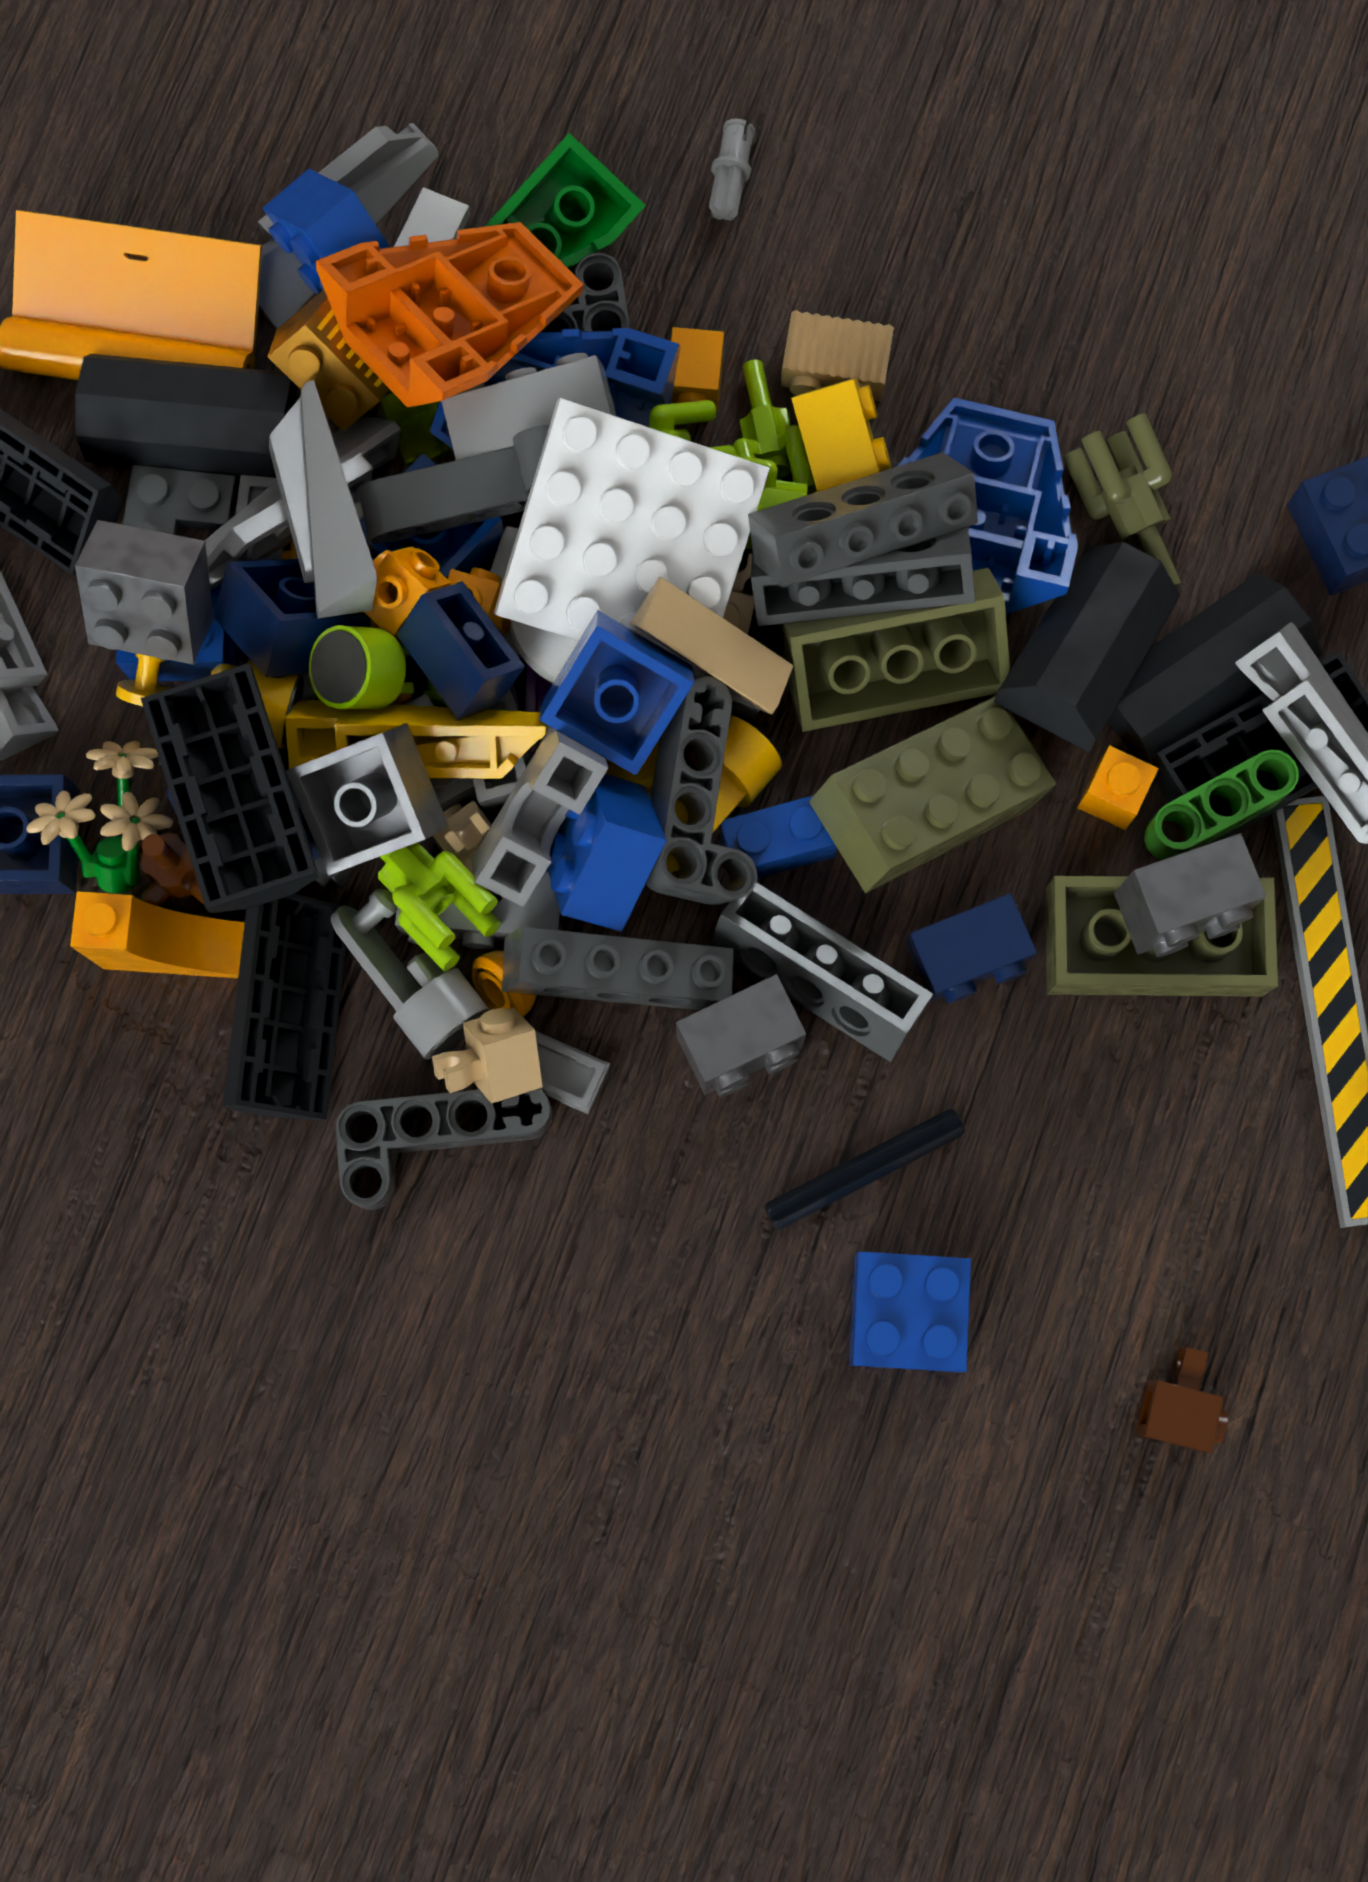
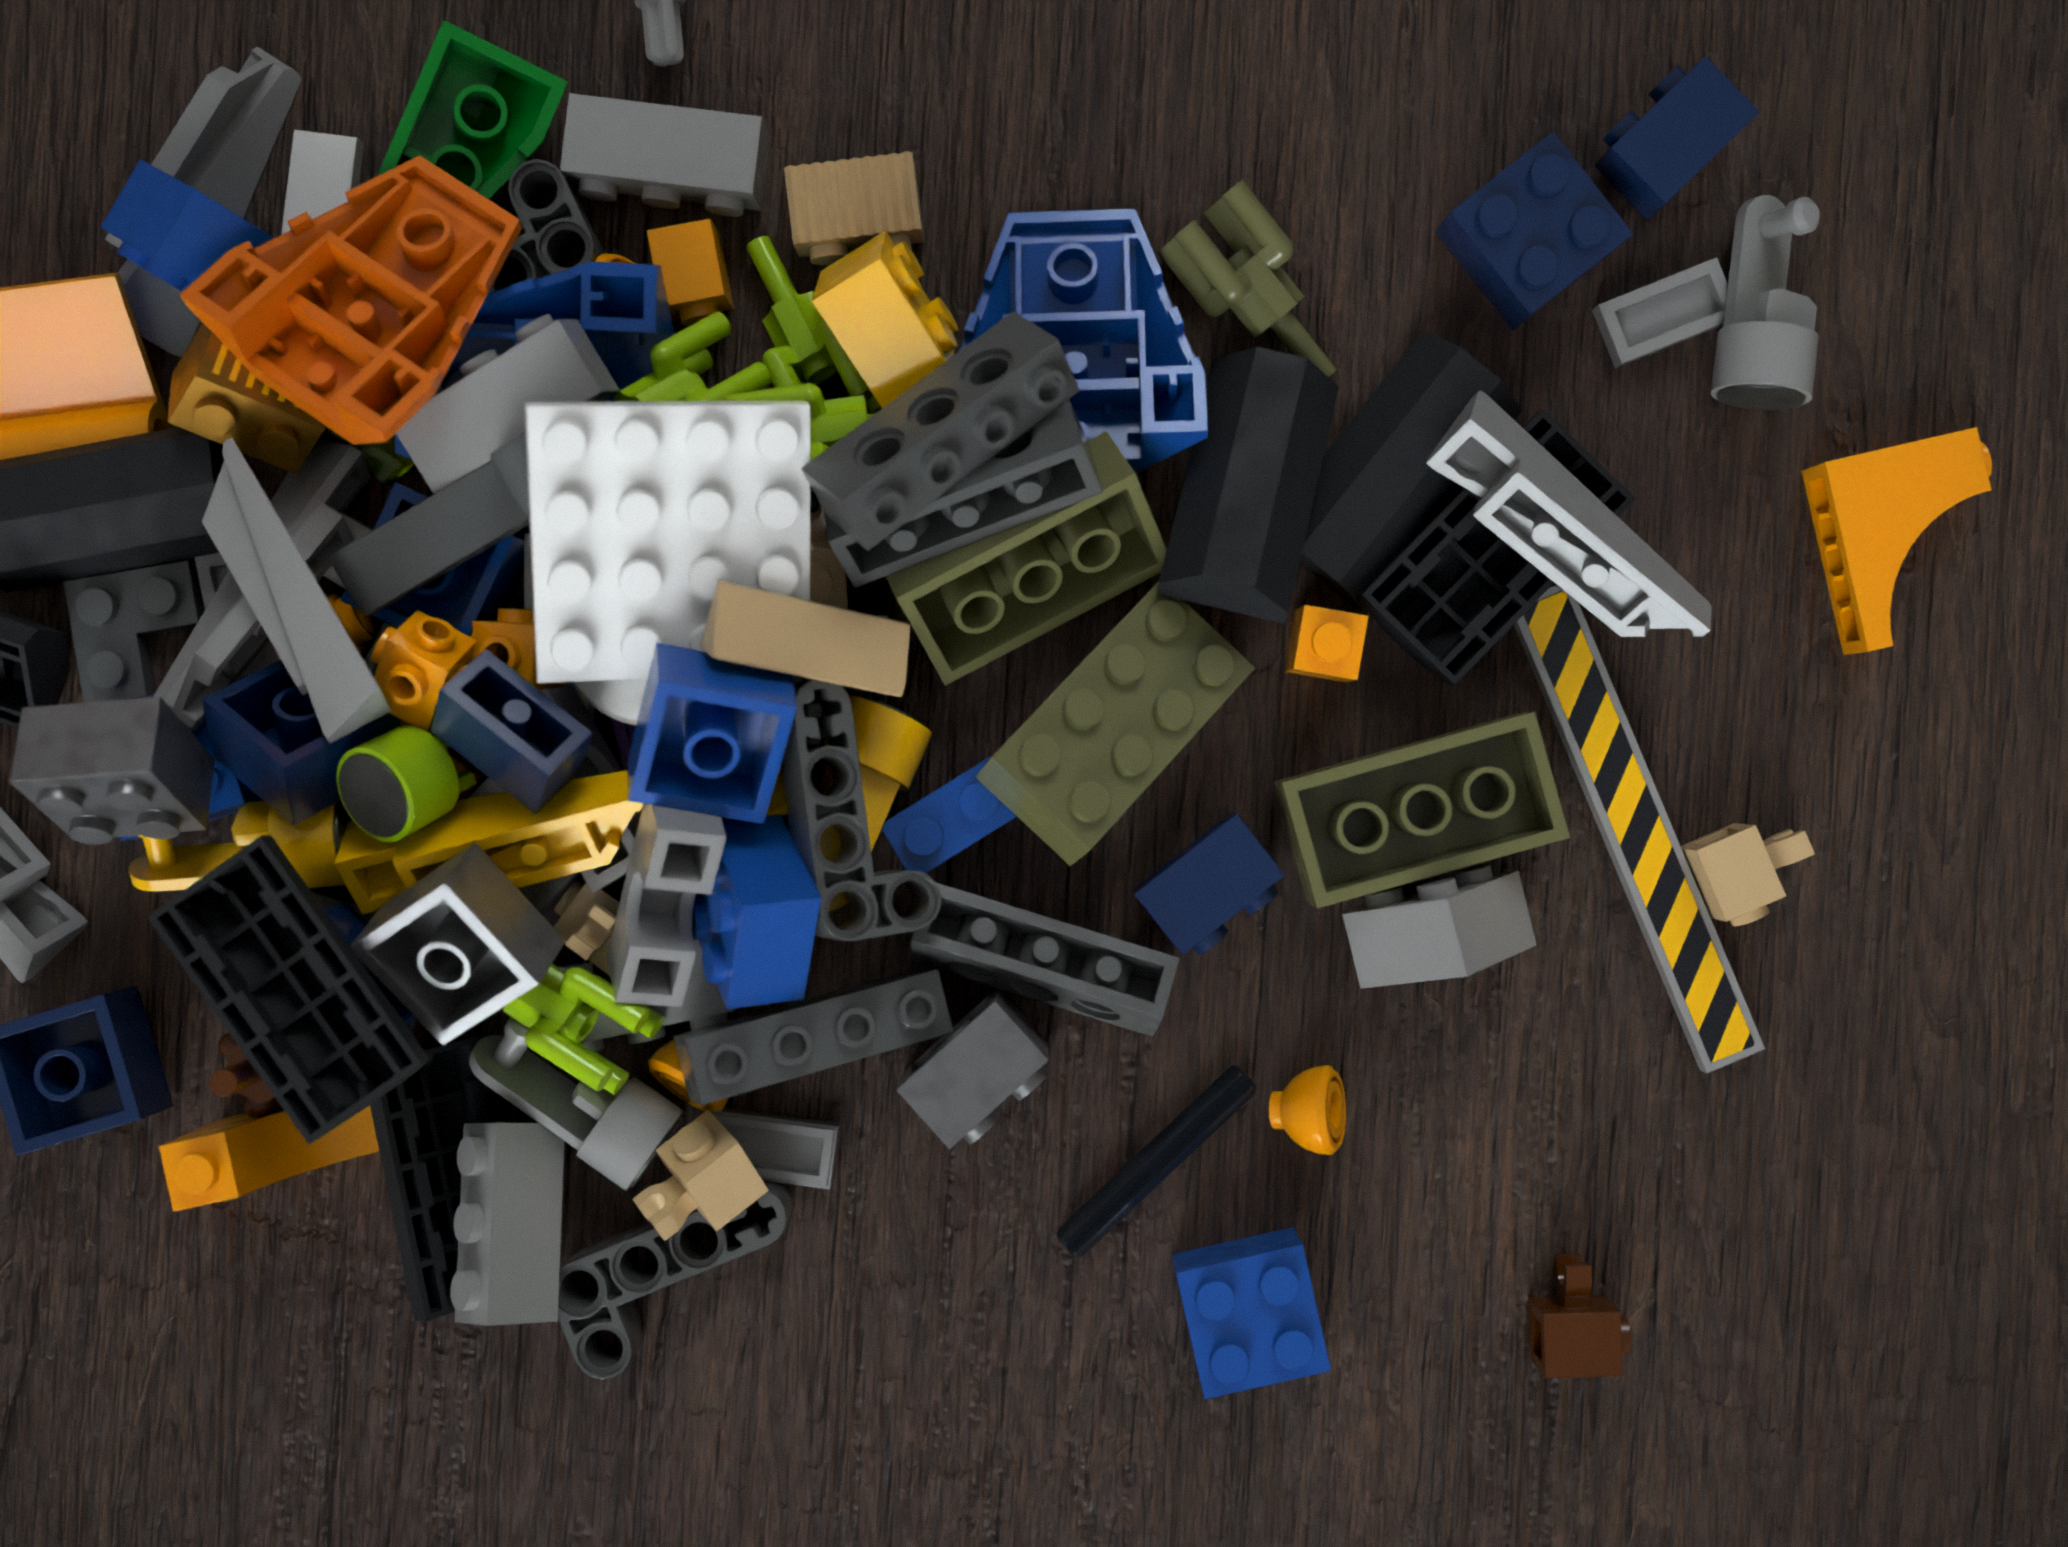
camera: 15 degrees left, 10 degrees up
tan plant [26,740,173,893] -> none
flat silver brick [1114,833,1266,957] -> none
bright green beam [1144,750,1299,860] -> none
none -> light grey brick [450,1123,565,1326]
none -> light grey brick [560,93,770,217]
none -> light orange brick [1269,1065,1346,1155]
none -> light grey brick [1342,864,1537,989]

